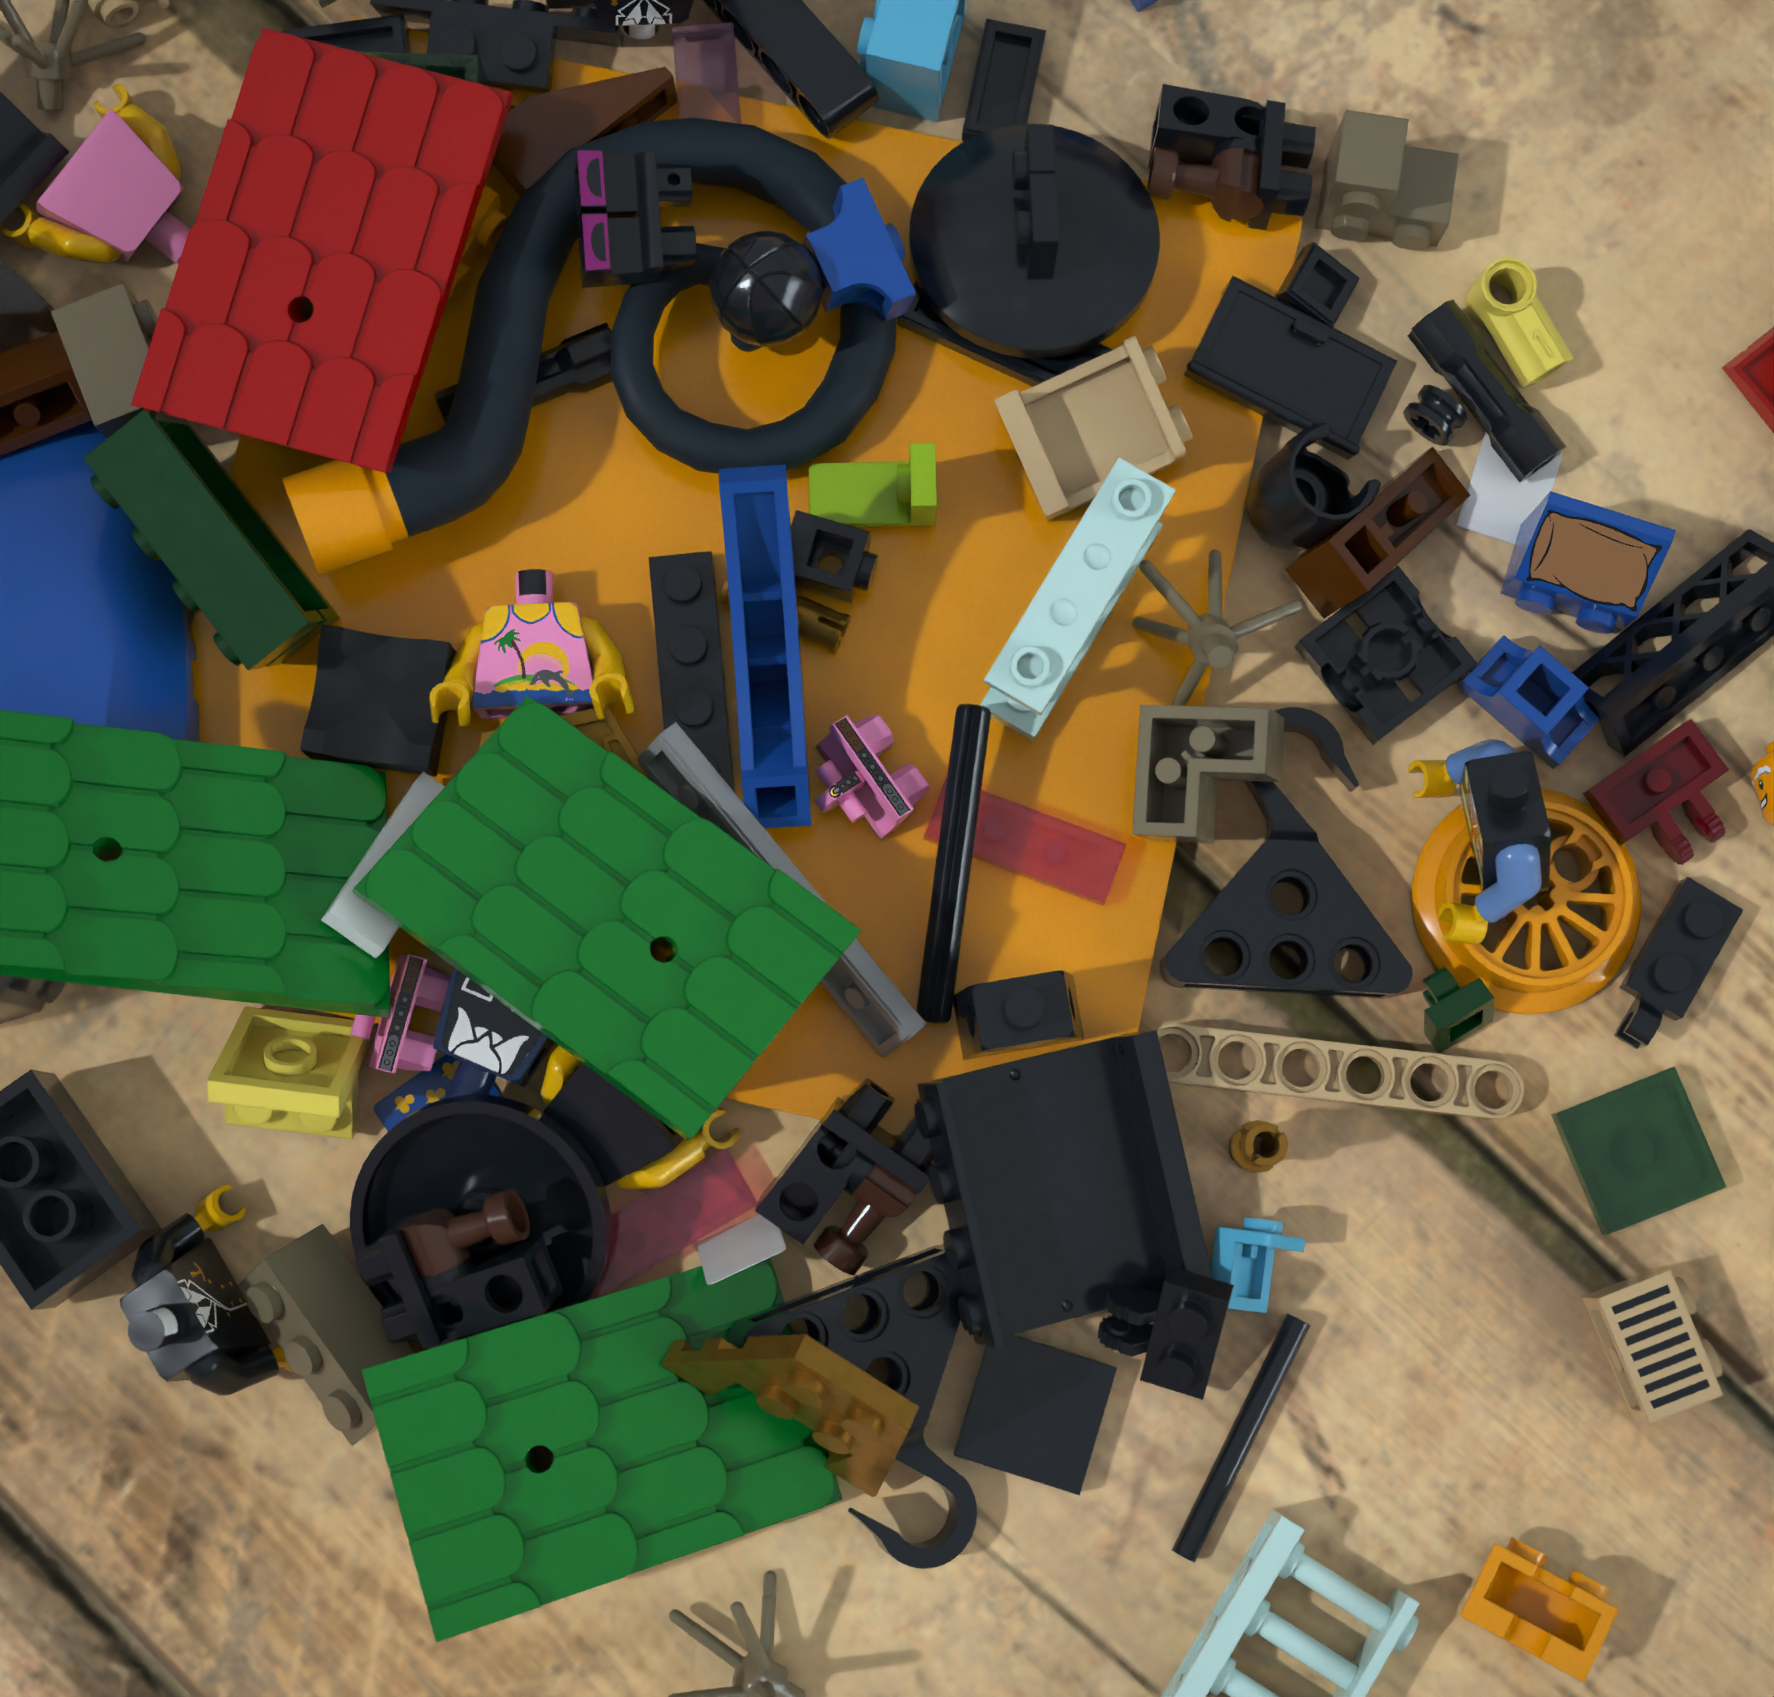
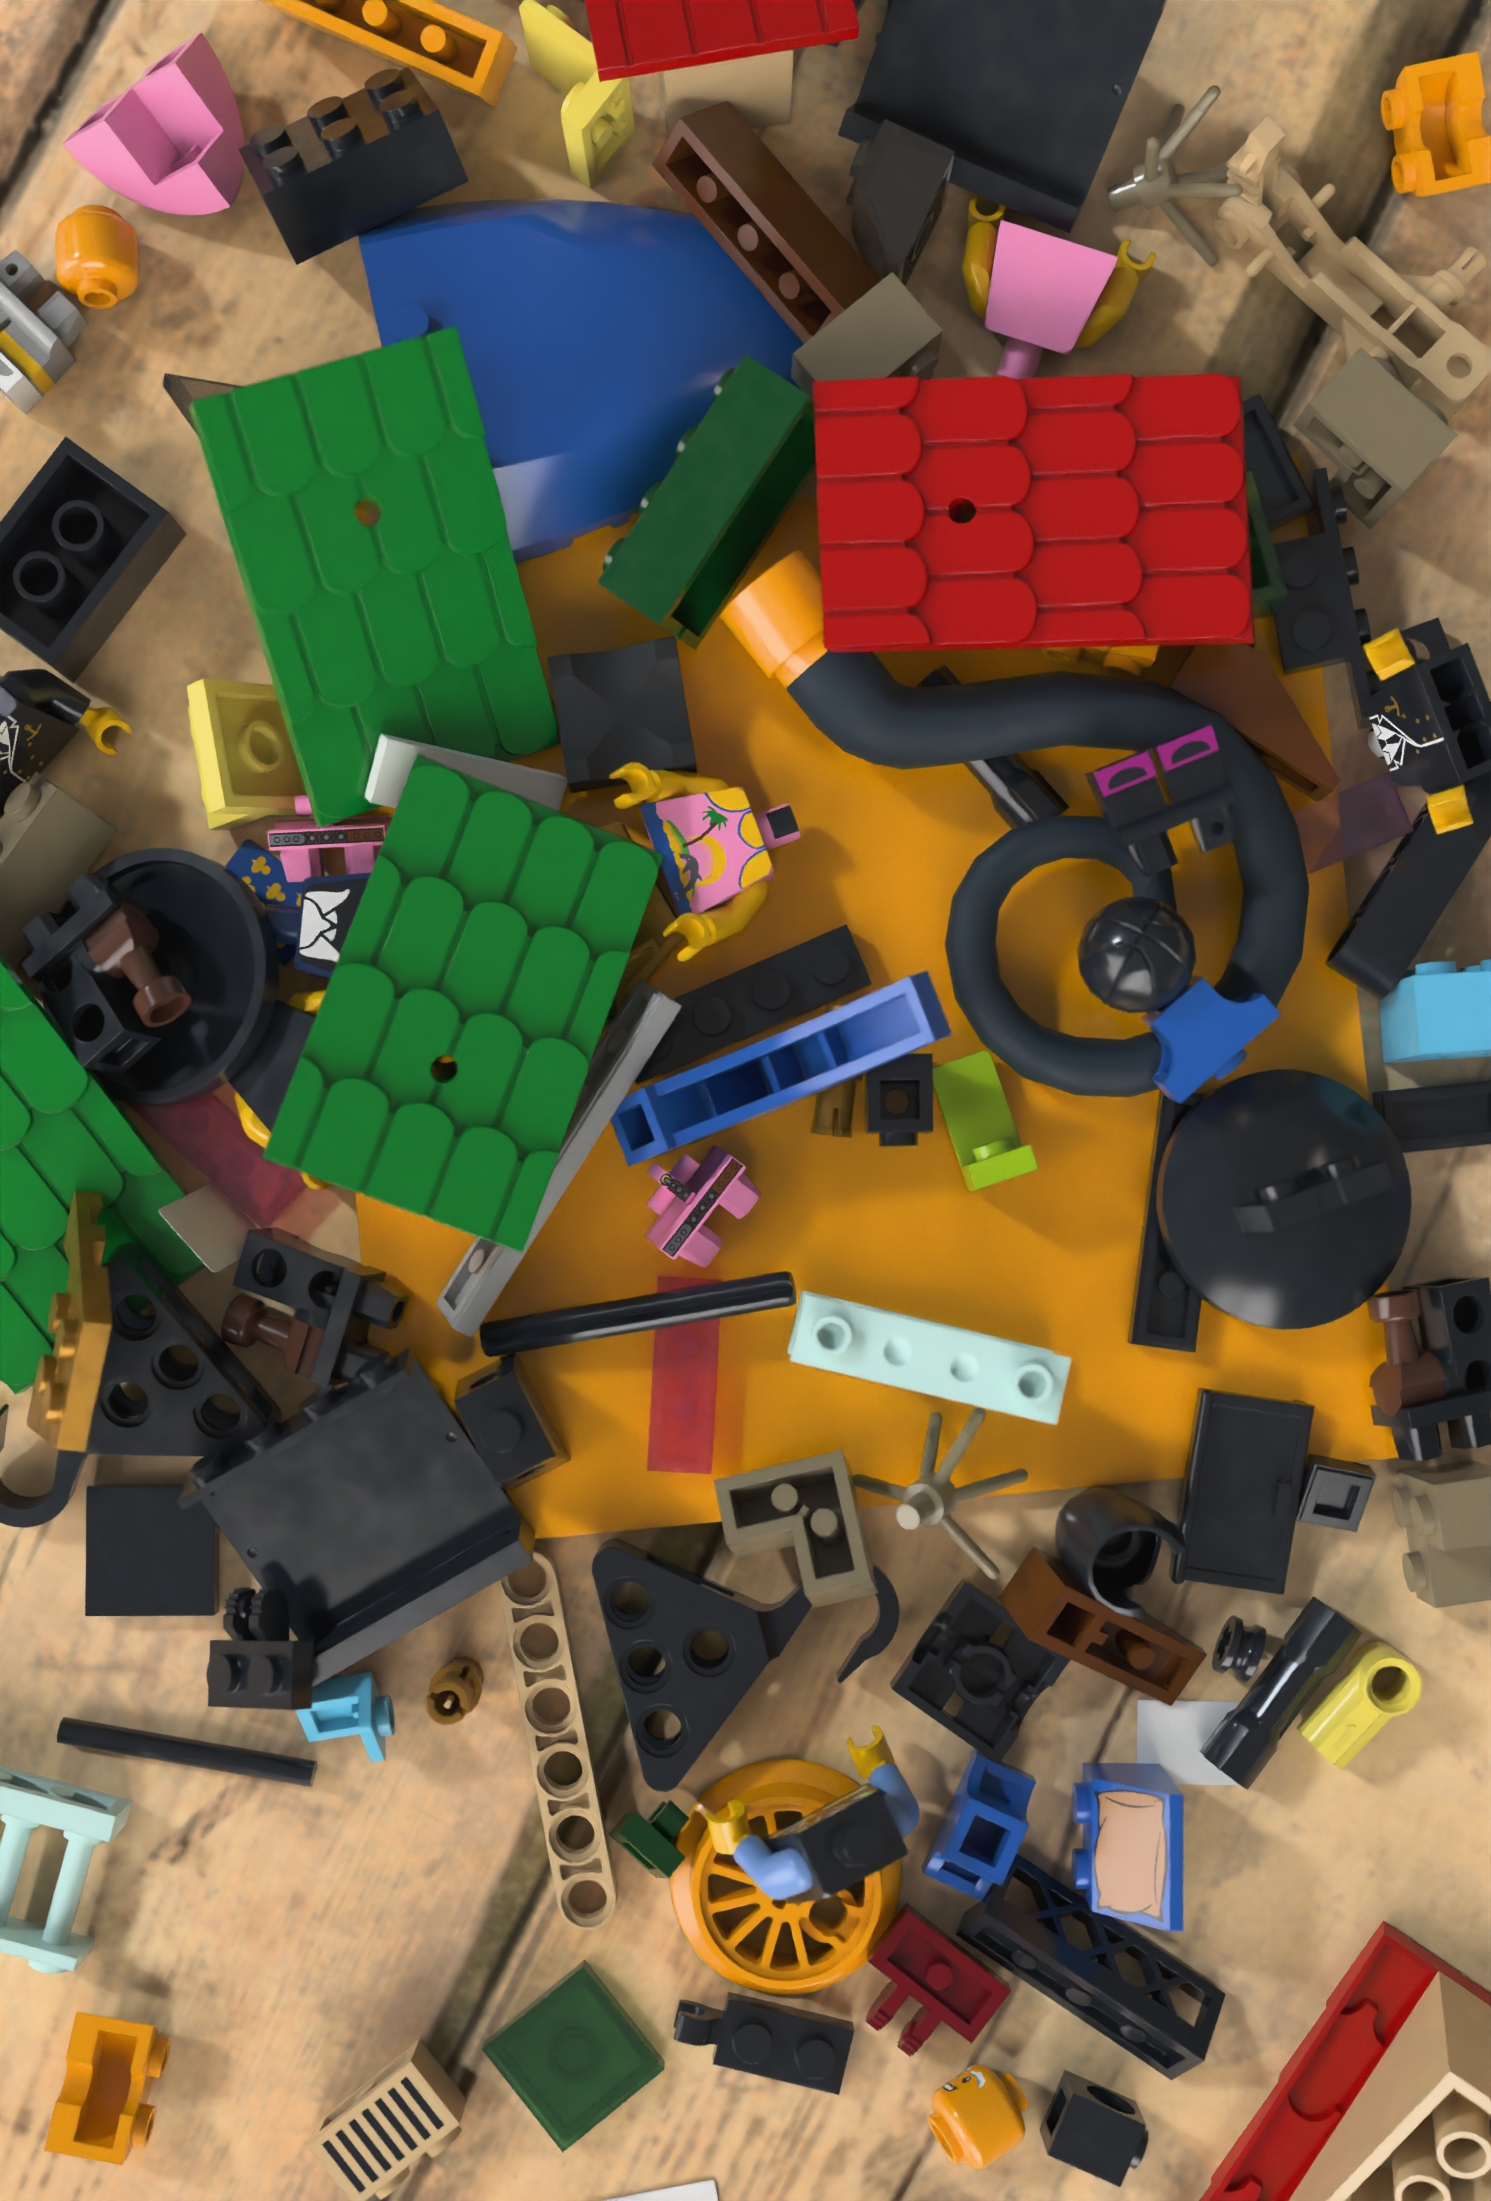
camera: 70 degrees right, 5 degrees up
tan panel [994,336,1193,521] -> none

